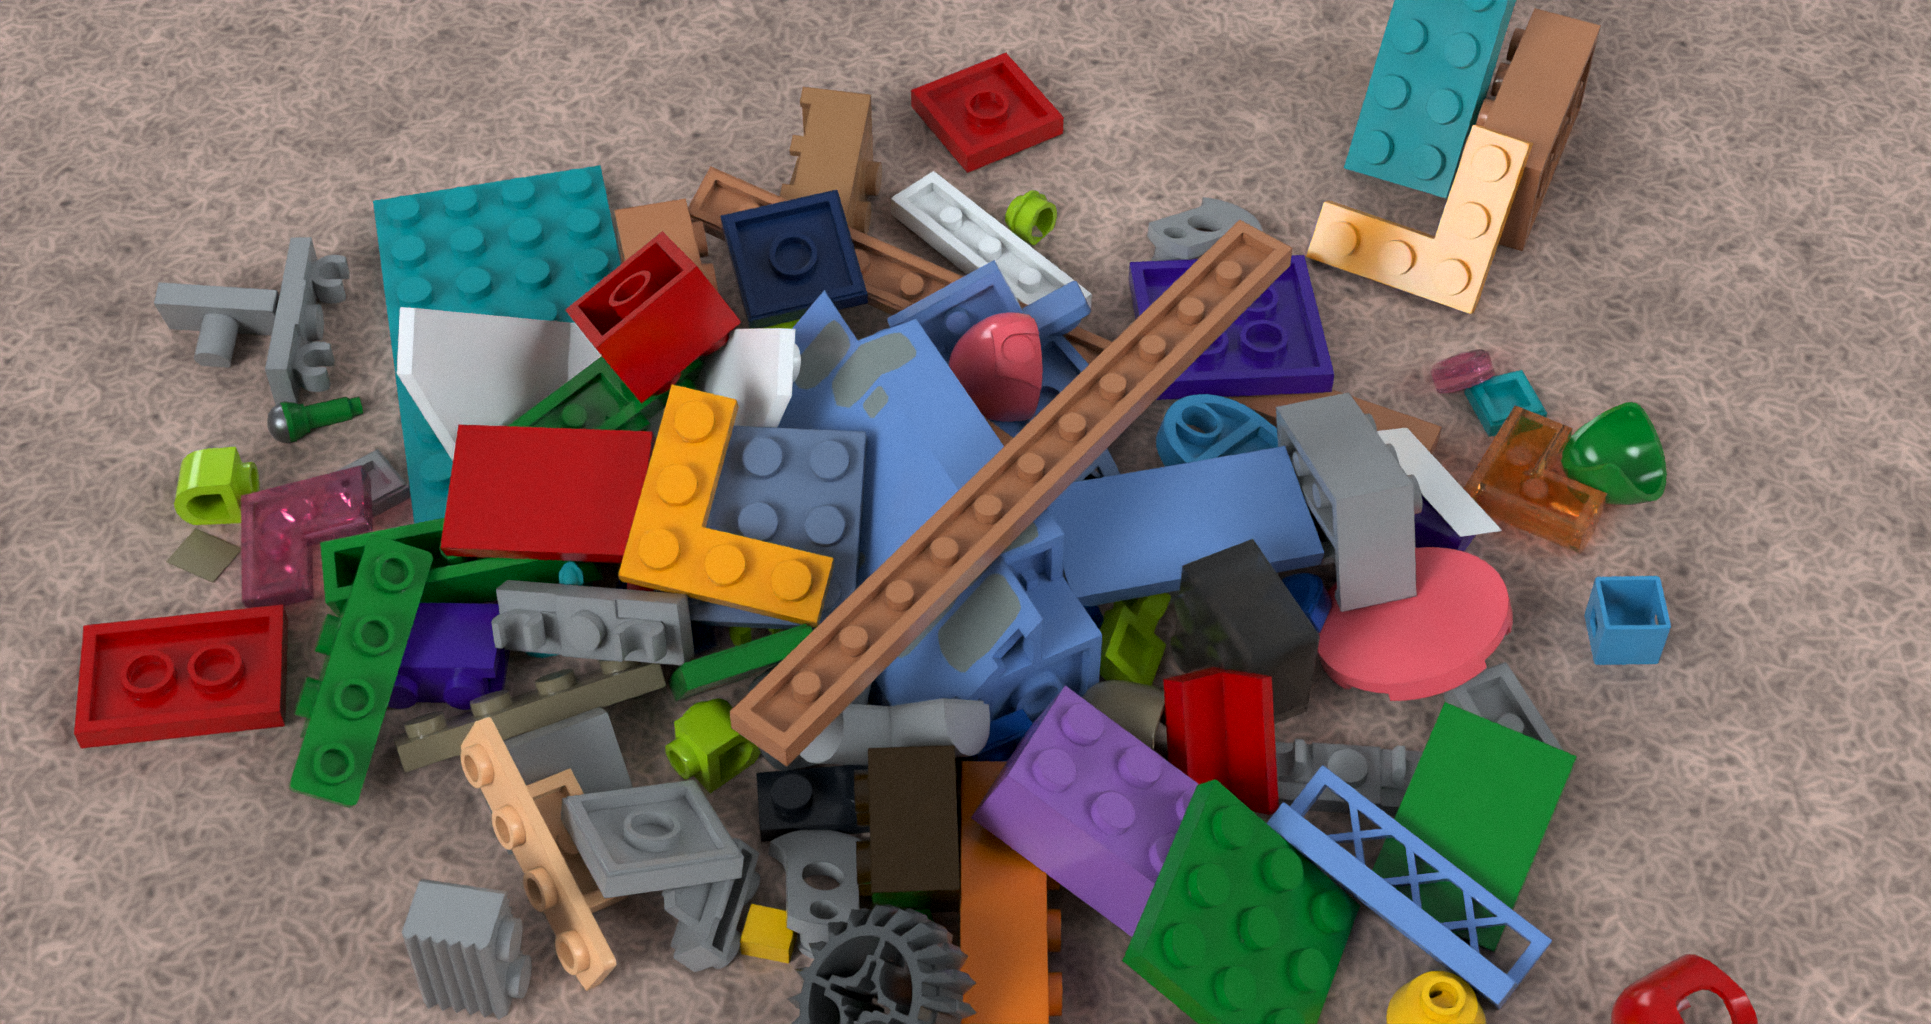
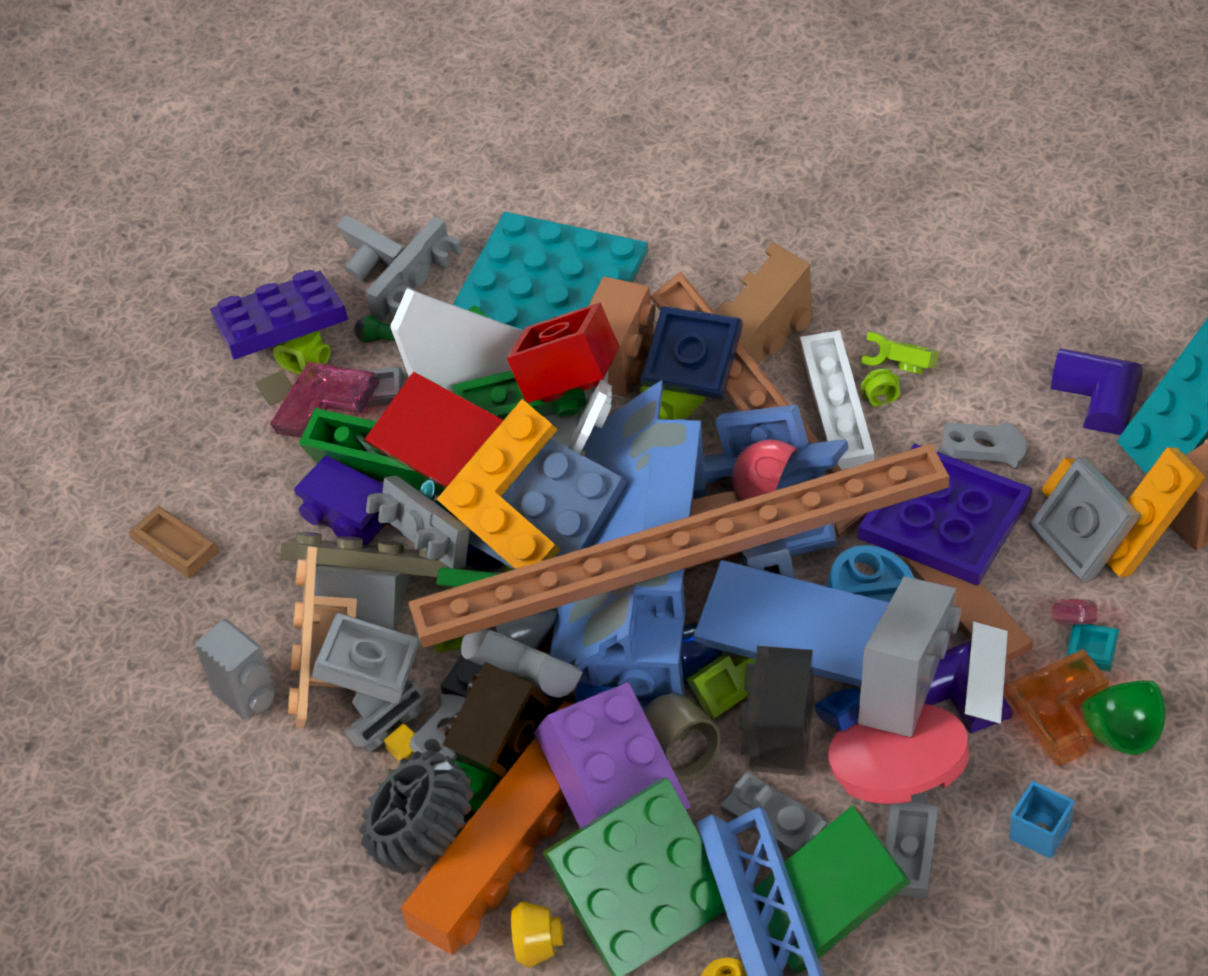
camera: 40 degrees right, 0 degrees up
red plate [74,604,288,749] -> none
green bracket [289,535,433,808] -> none
red plate [911,53,1064,173] -> none
red panel [1163,667,1279,815] -> none
none -> medium nougat tile [129,506,219,578]
none -> dark purple plate [210,270,349,360]
none -> lime plate [861,331,940,374]
none -> light grey tile [1030,457,1141,582]
none -> dark purple brick [1051,348,1143,435]

